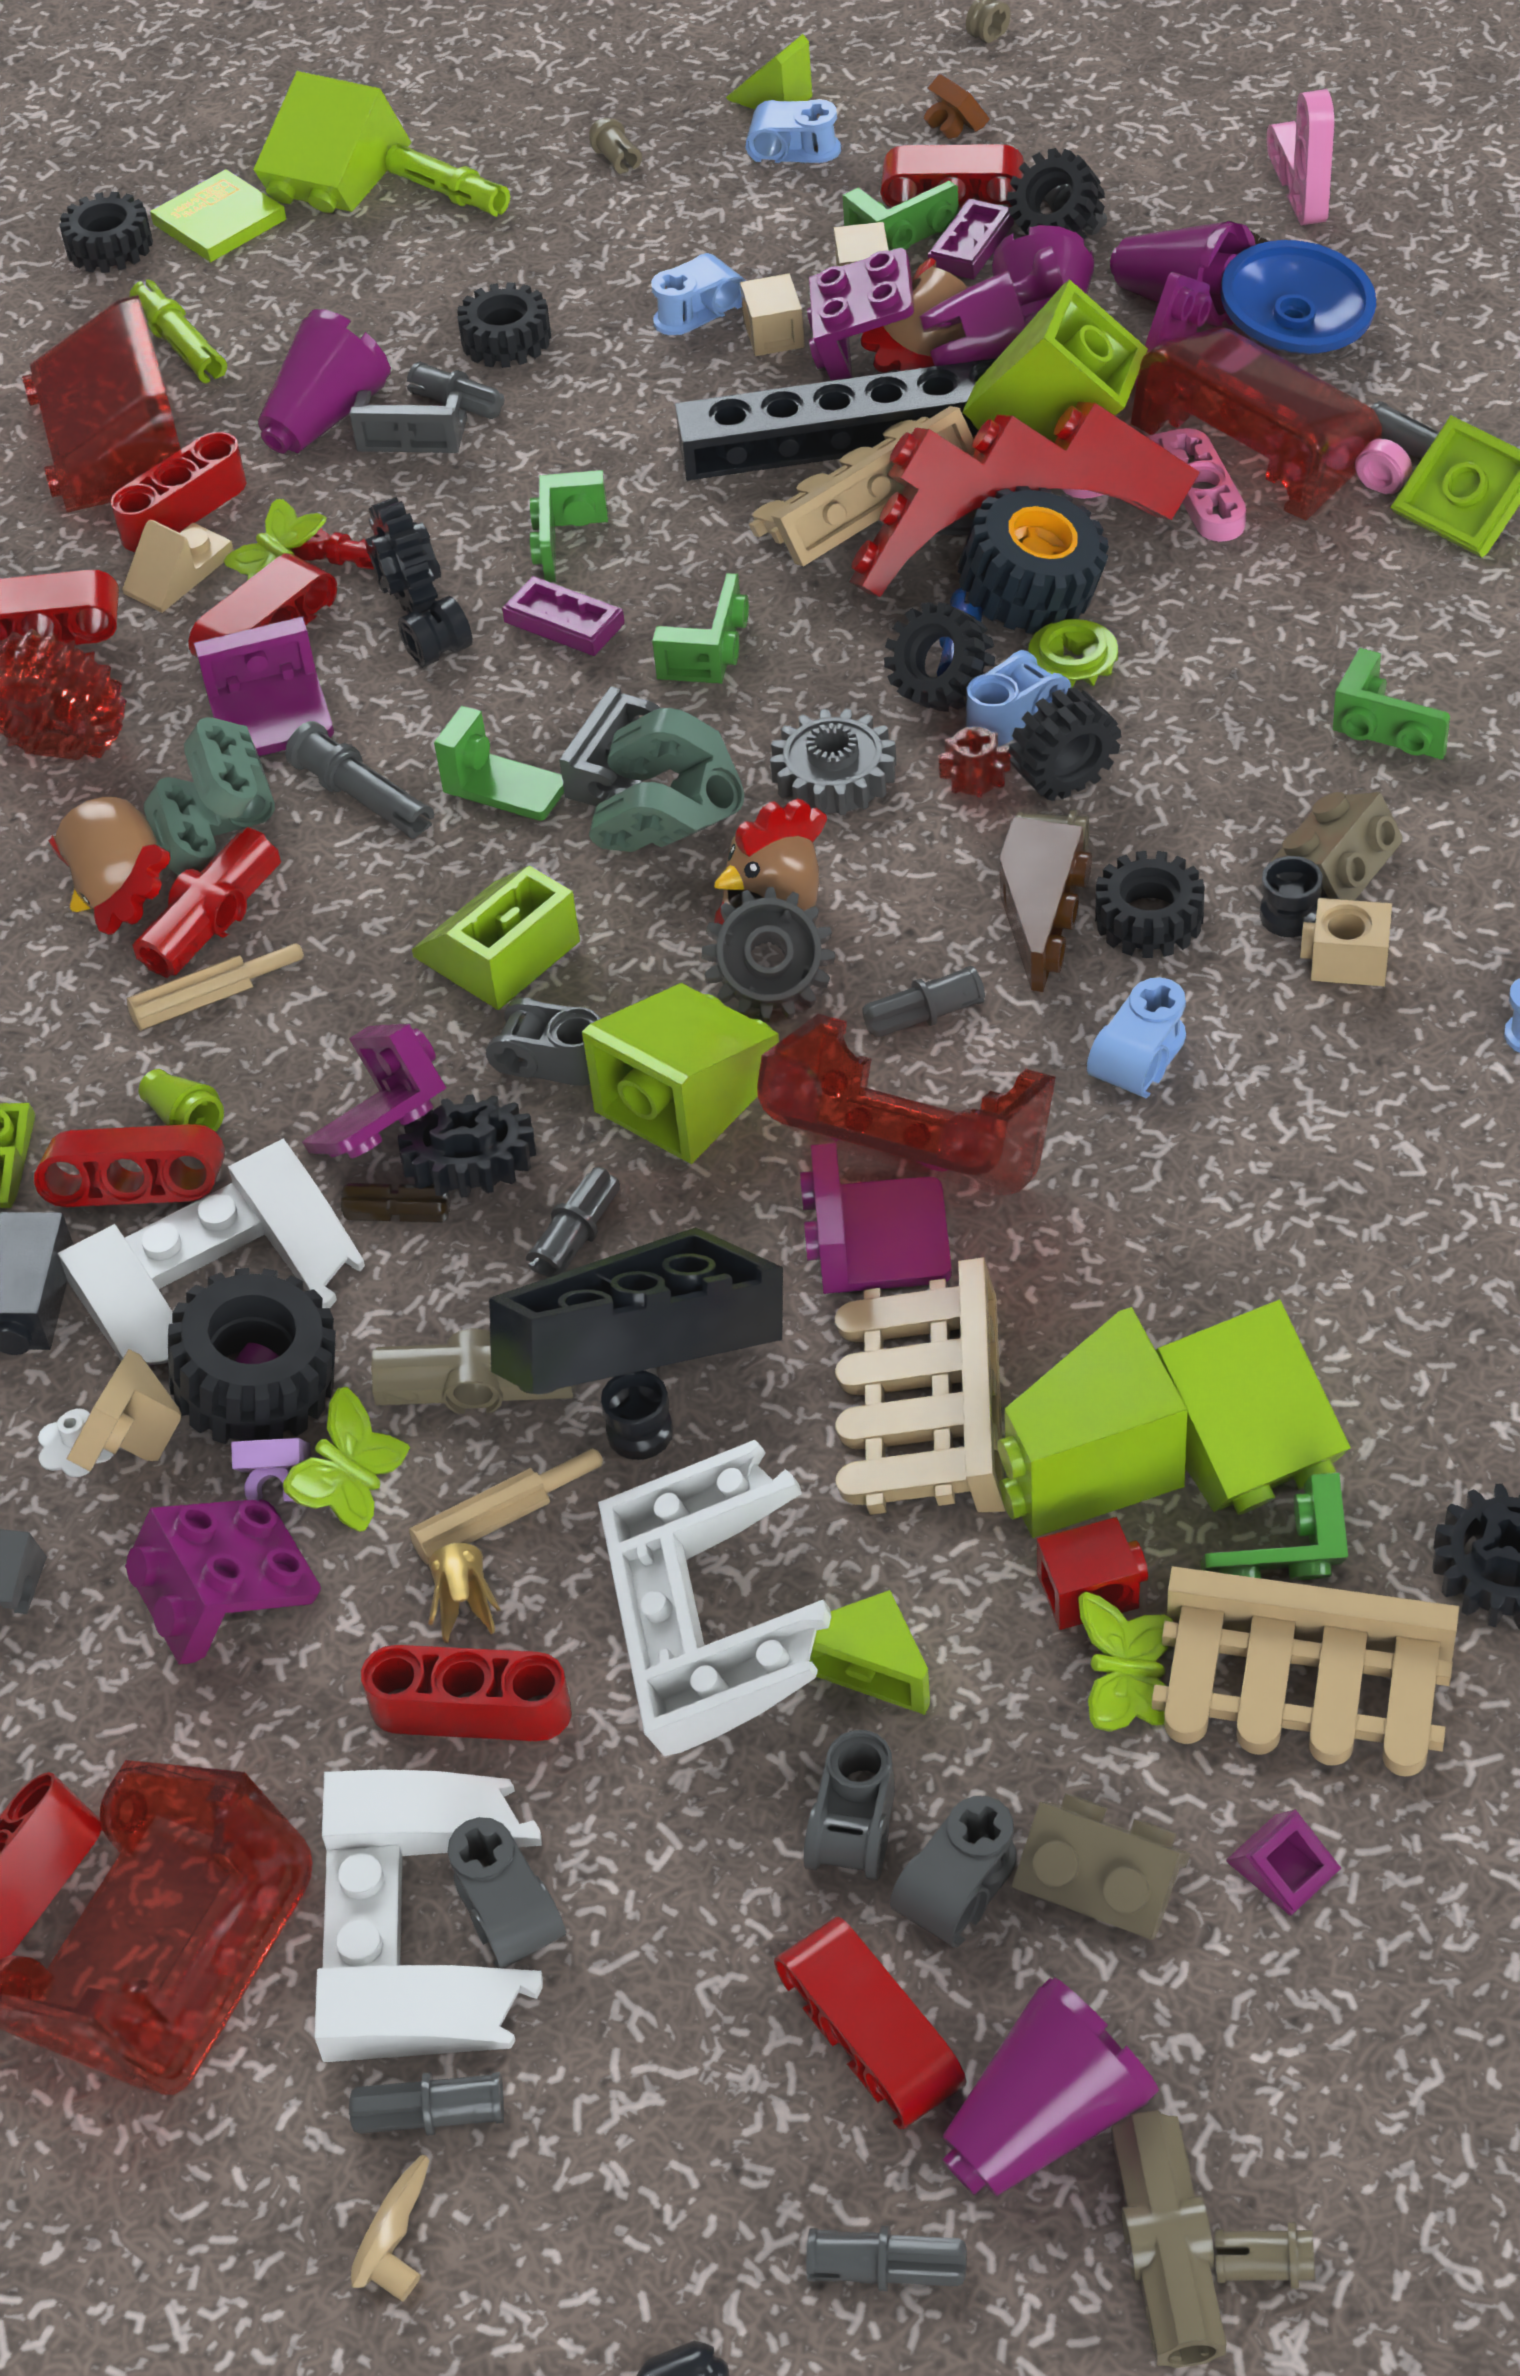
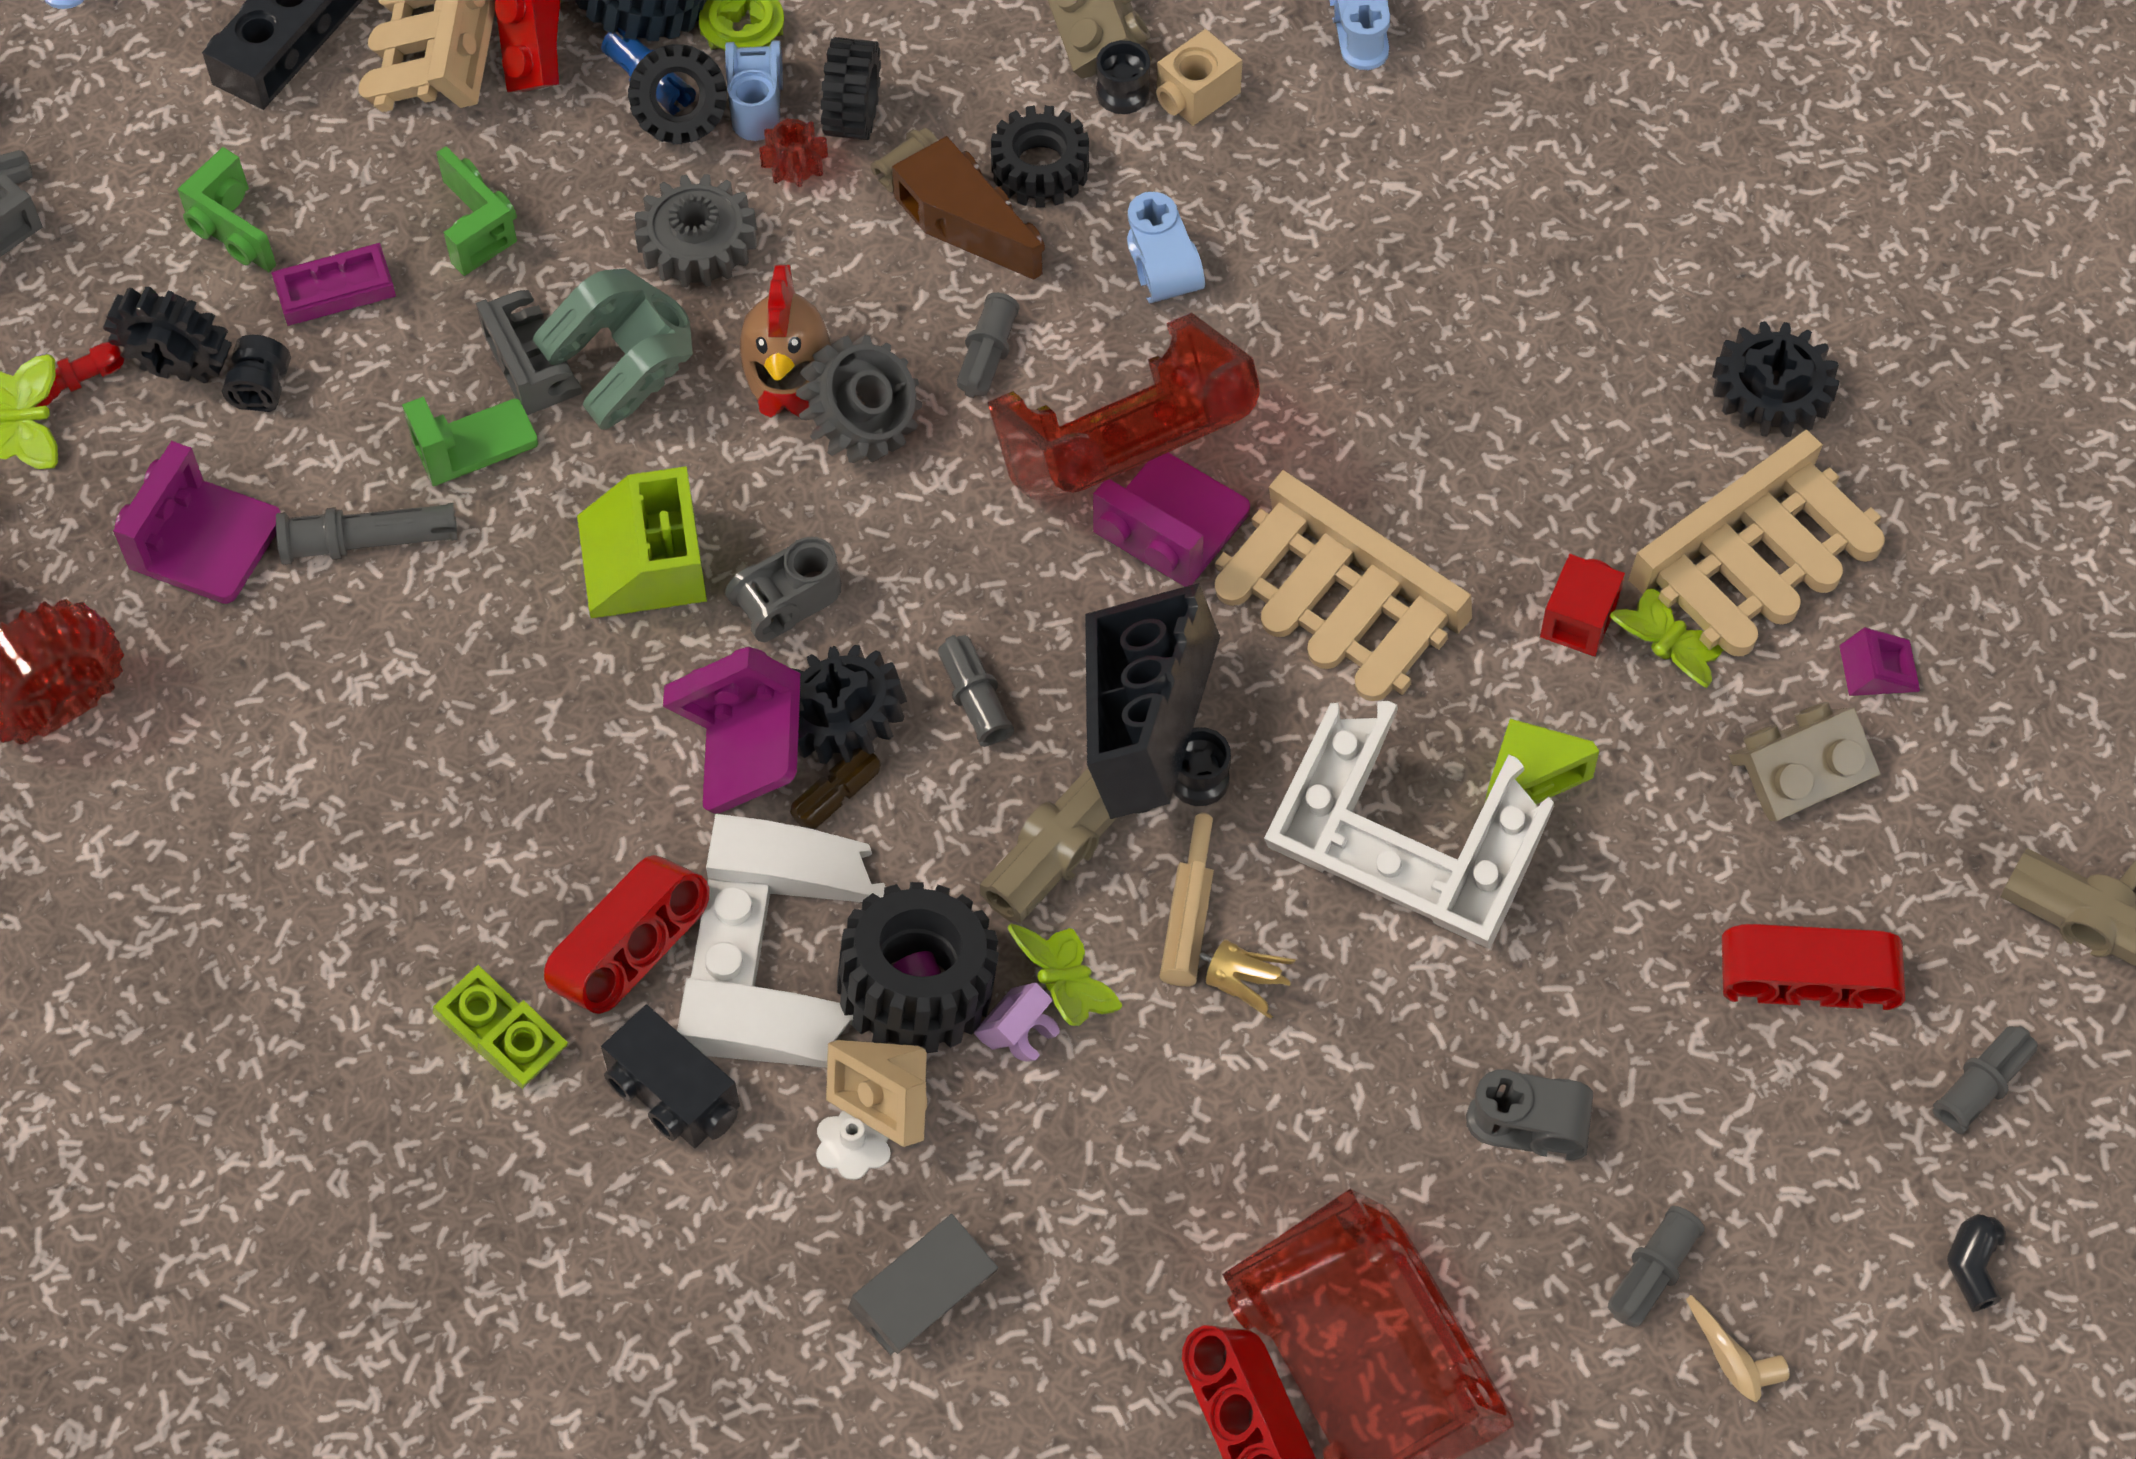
camera: 55 degrees left, 10 degrees up
medium nougat piece [48,797,170,935] -> none
magenta bracket [125,1499,321,1665] -> none
tan axle [126,943,304,1031] -> none
red piece [132,827,281,978] -> none
lime cone [138,1069,224,1132] -> none
sand green piece [144,717,275,875] -> none
beam [188,553,337,657] -> none
white wedge [315,1770,543,2062] -> none
red beam [361,1645,572,1741] -> none
lime slope [582,983,782,1164] -> none
dark grey piece [804,1730,895,1881] -> none
dark grey piece [890,1796,1017,1948] -> none
magenta cone [942,1977,1159,2196] -> none
lime slope [997,1307,1188,1538] -> none
lime slope [1156,1299,1351,1515] -> none
bright green bracket [1200,1473,1348,1580] -> none

